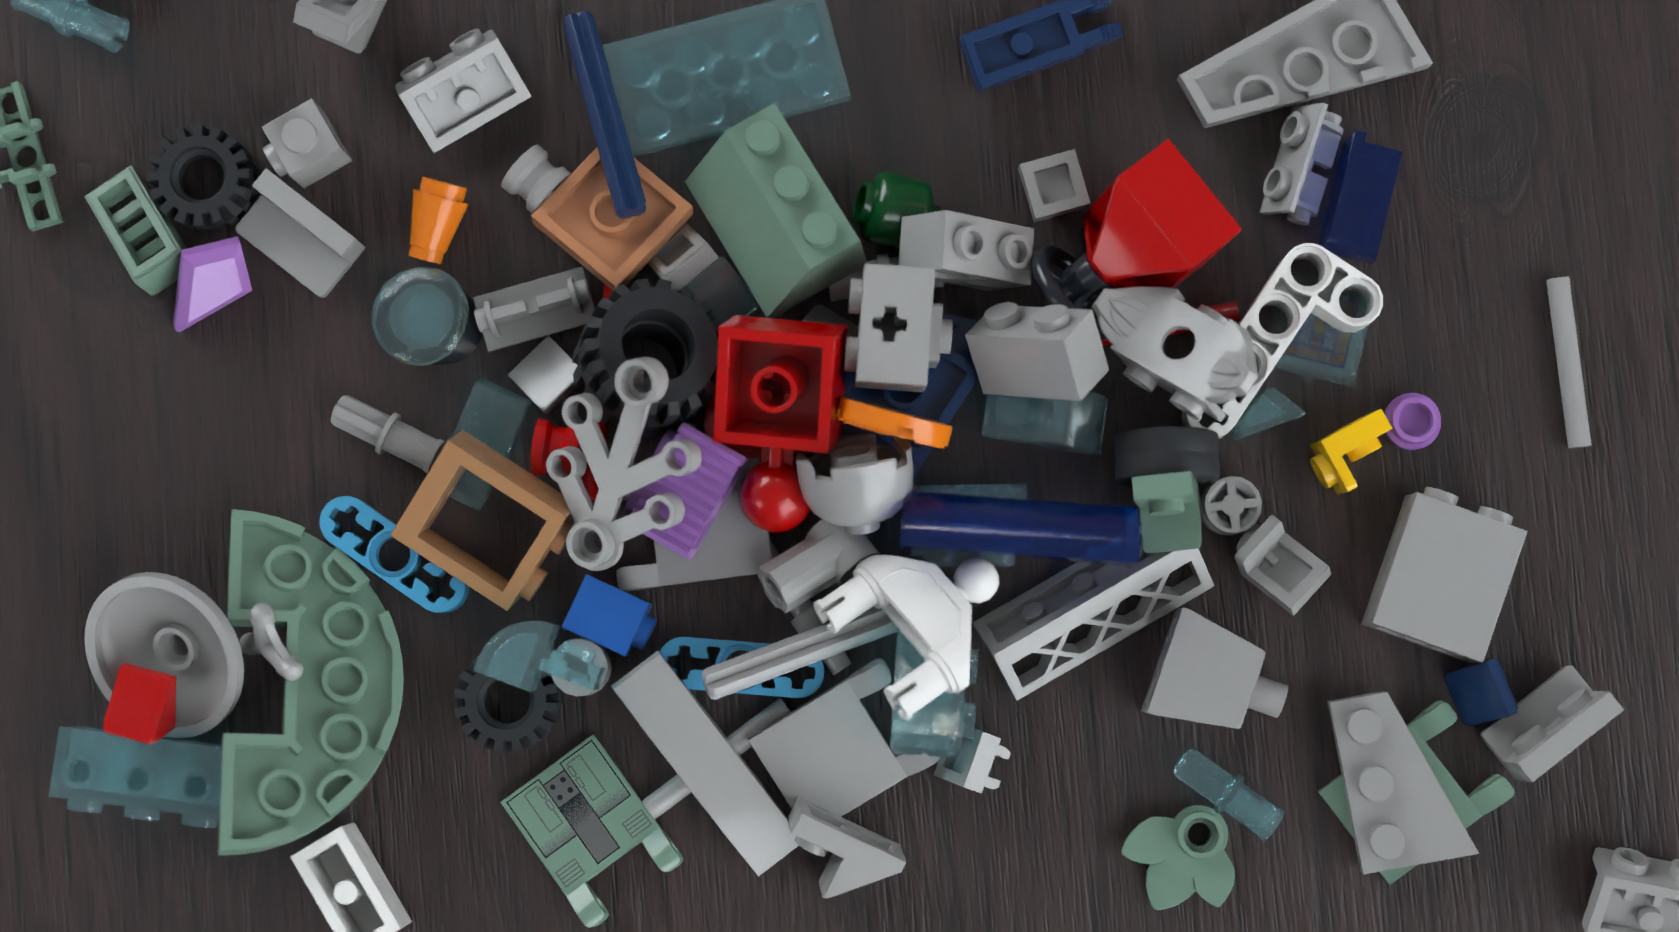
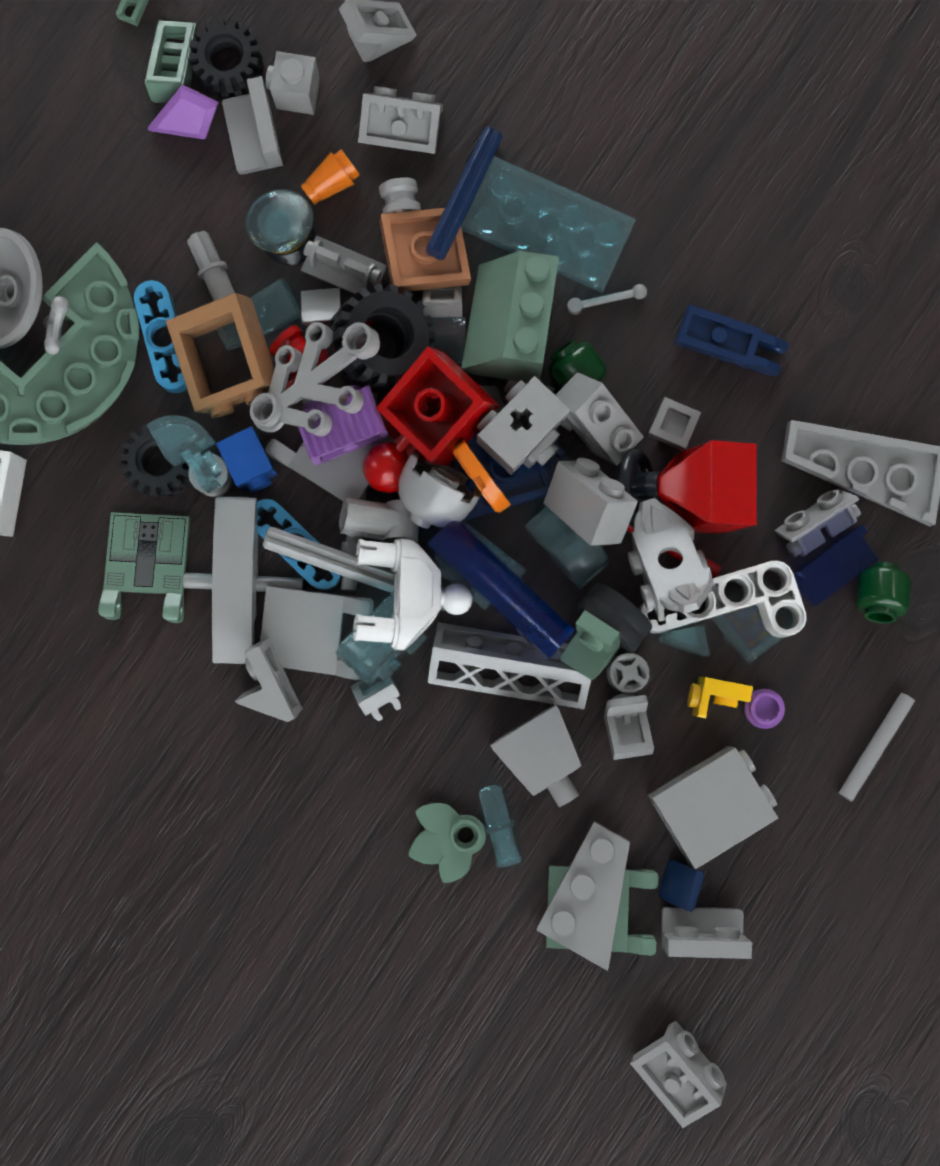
camera: 35 degrees right, 0 degrees up
none -> light grey hinge [567,284,647,315]
none -> dark green head [855,562,912,624]

